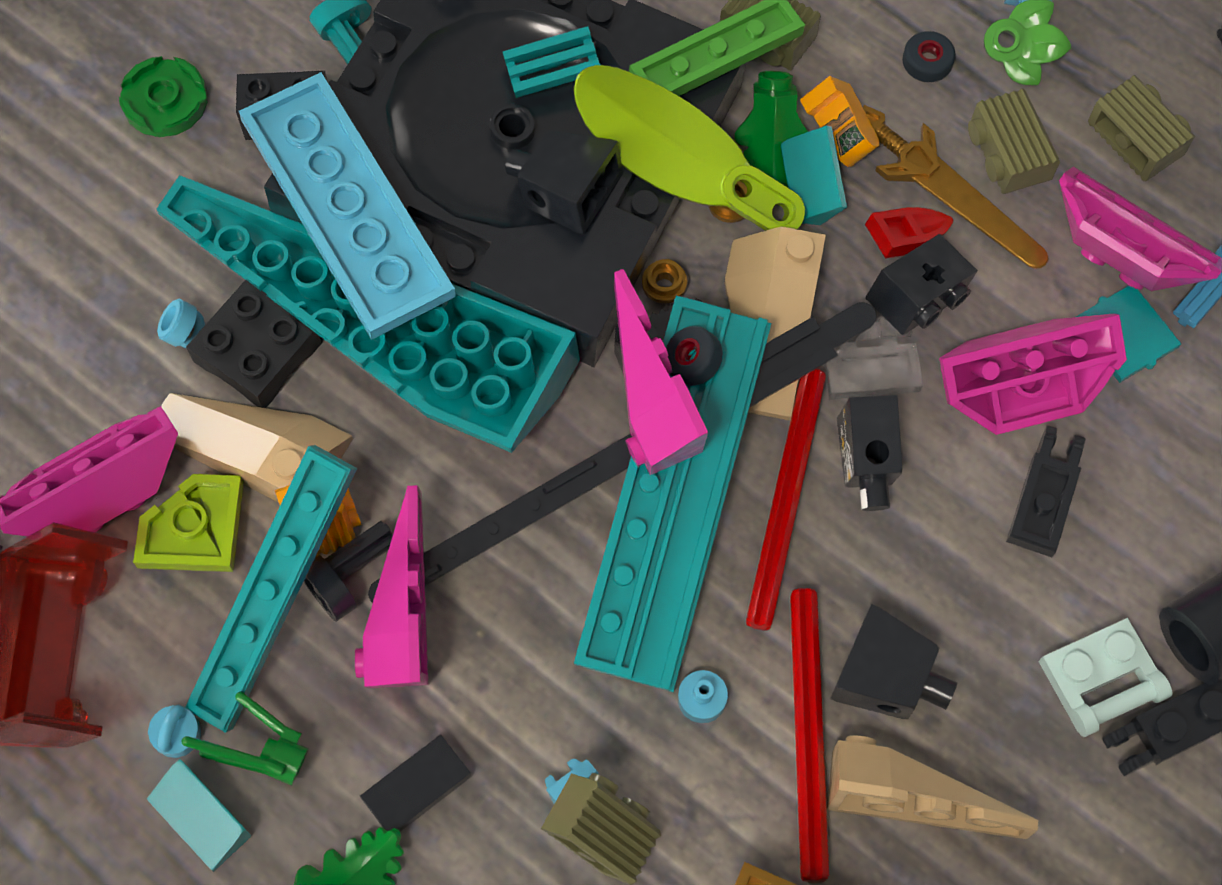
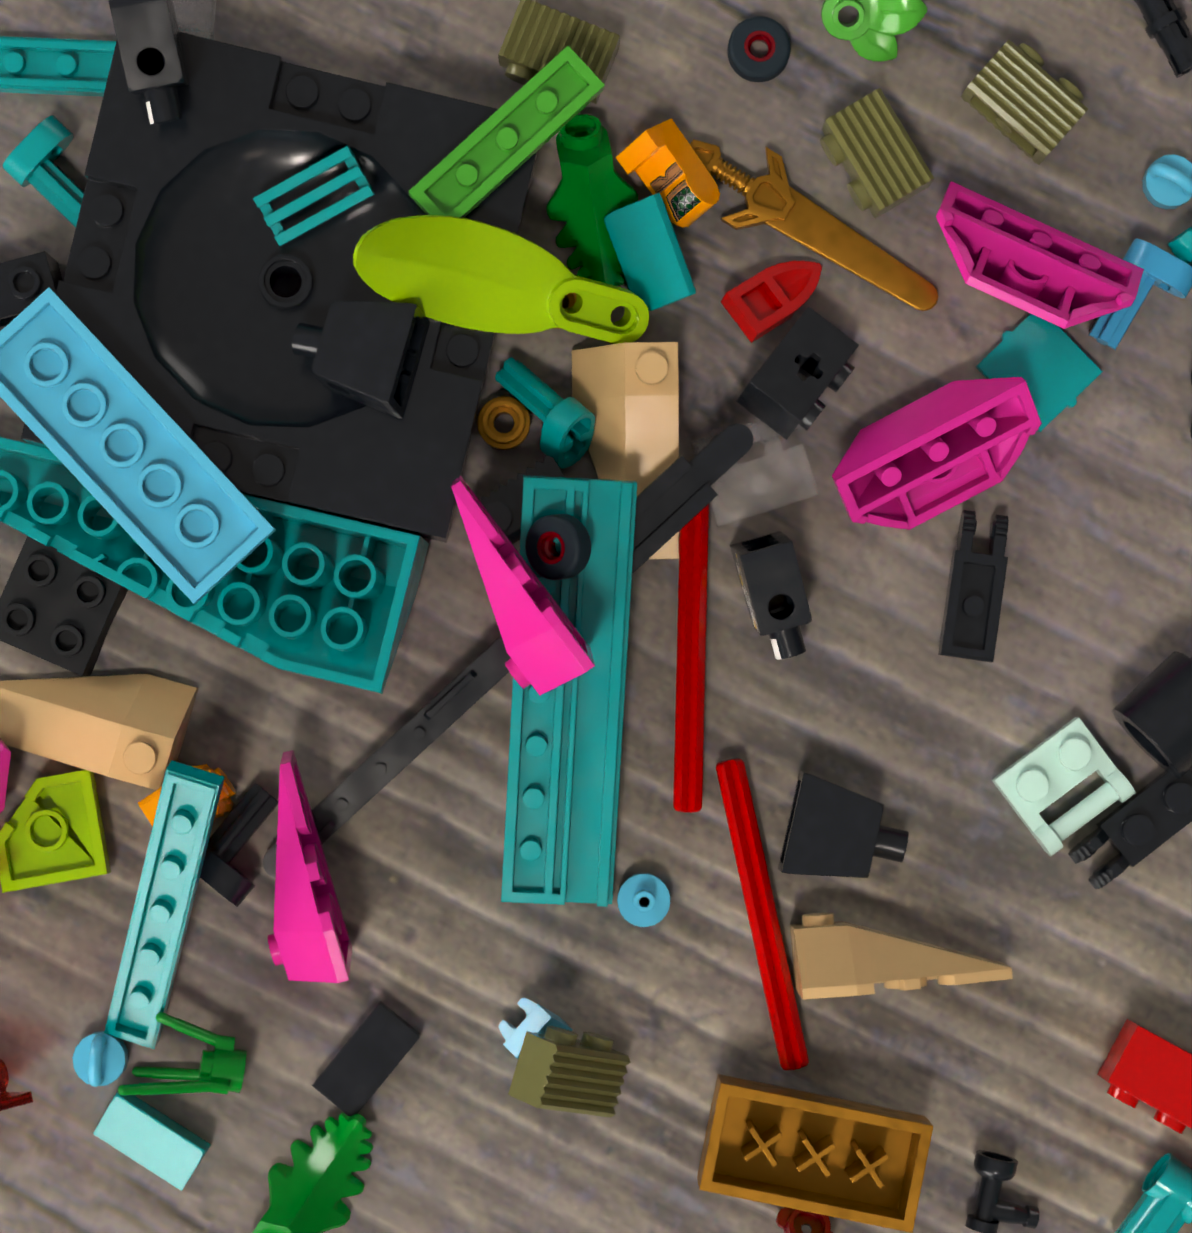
camera: 15 degrees left, 20 degrees up
none -> teal piece [495,357,595,468]

